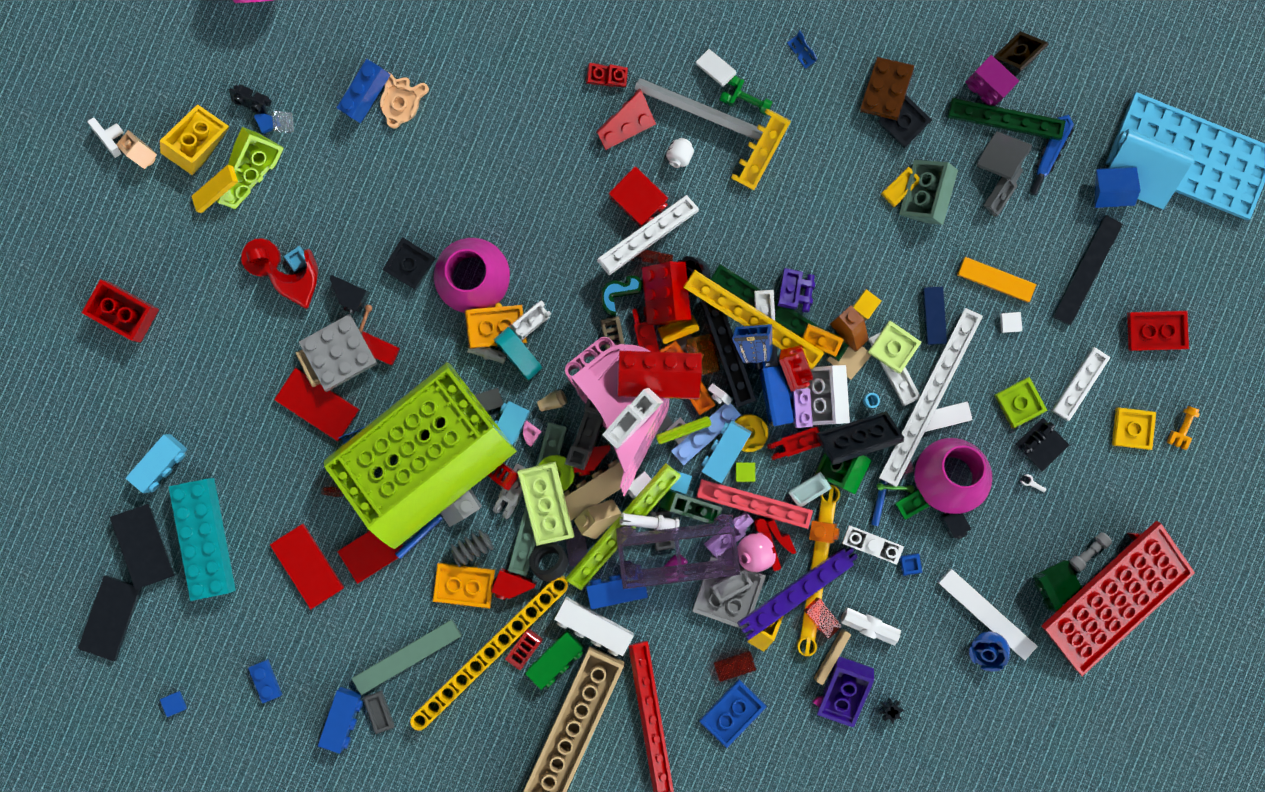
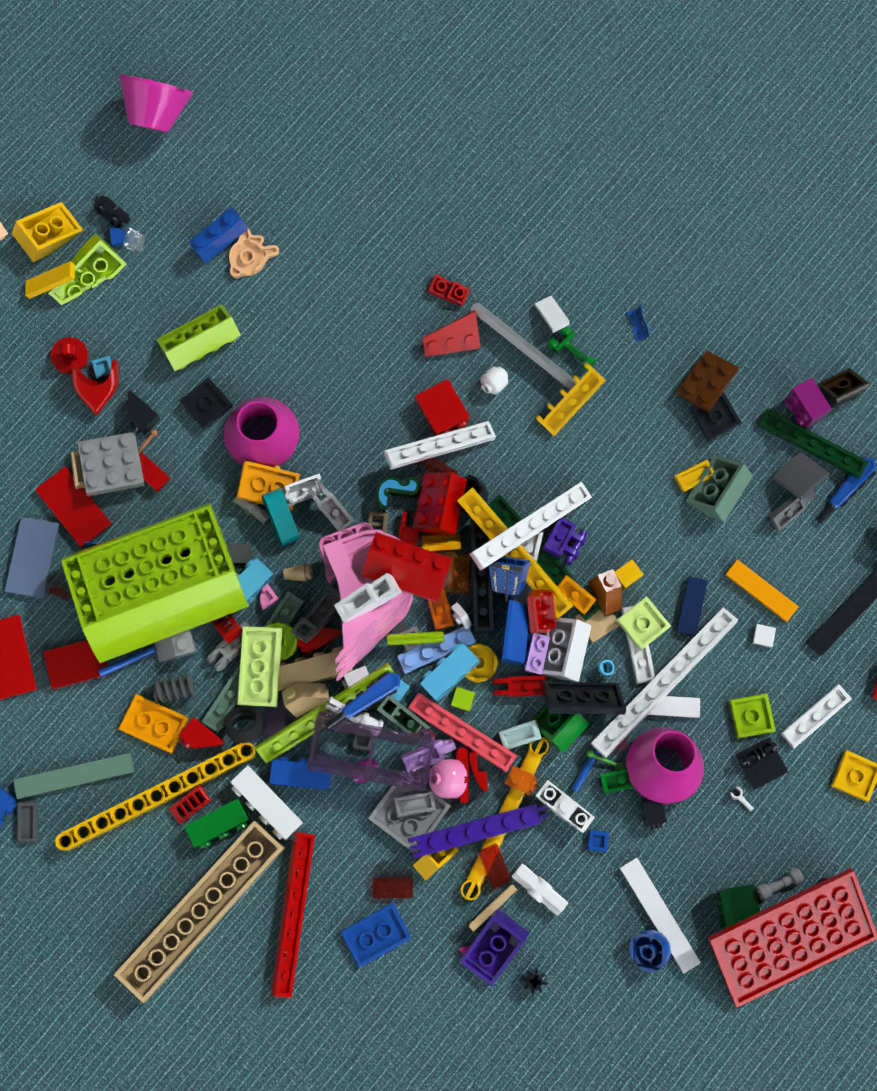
camera: 15 degrees right, 10 degrees down
none -> sand blue tile [5,517,60,599]
none -> lime slope [156,304,241,371]
none -> light grey hinge [308,481,355,531]
none -> blue sword [324,672,400,730]
none -> white tile [470,482,592,571]

